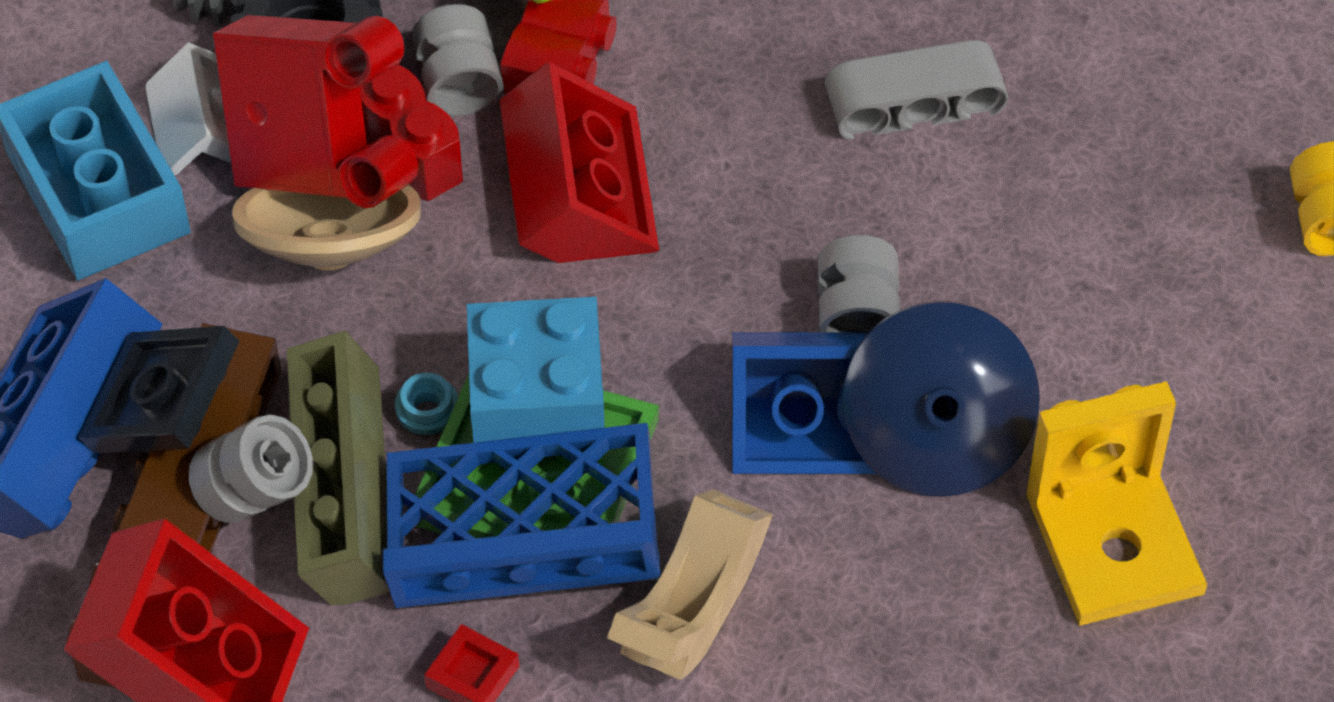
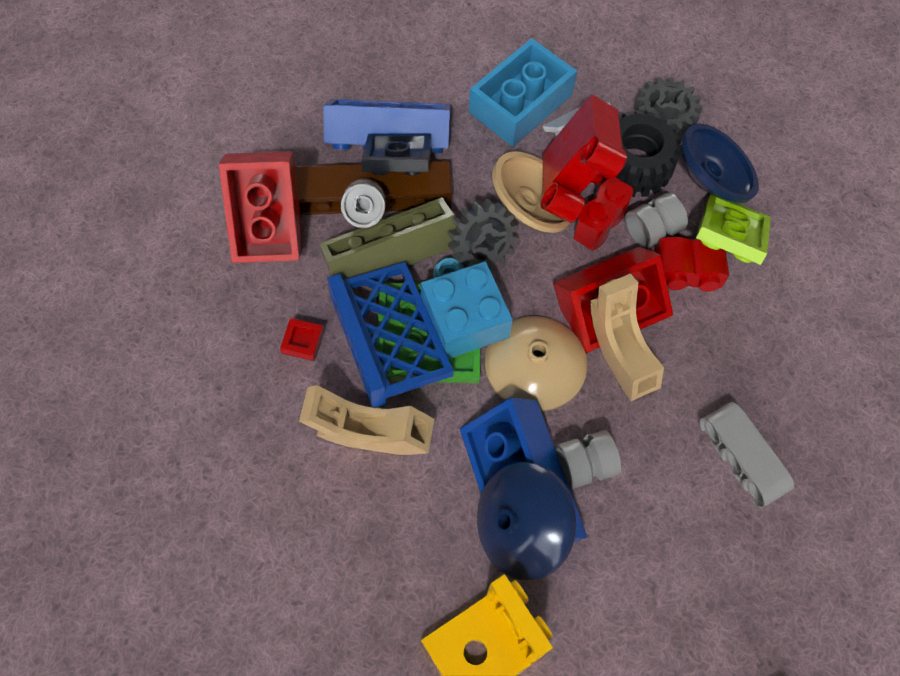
camera: 70 degrees right, 10 degrees up
none -> dark grey gear [447,199,519,271]
none -> tan dish [485,316,587,411]
none -> tan arch [591,273,664,401]

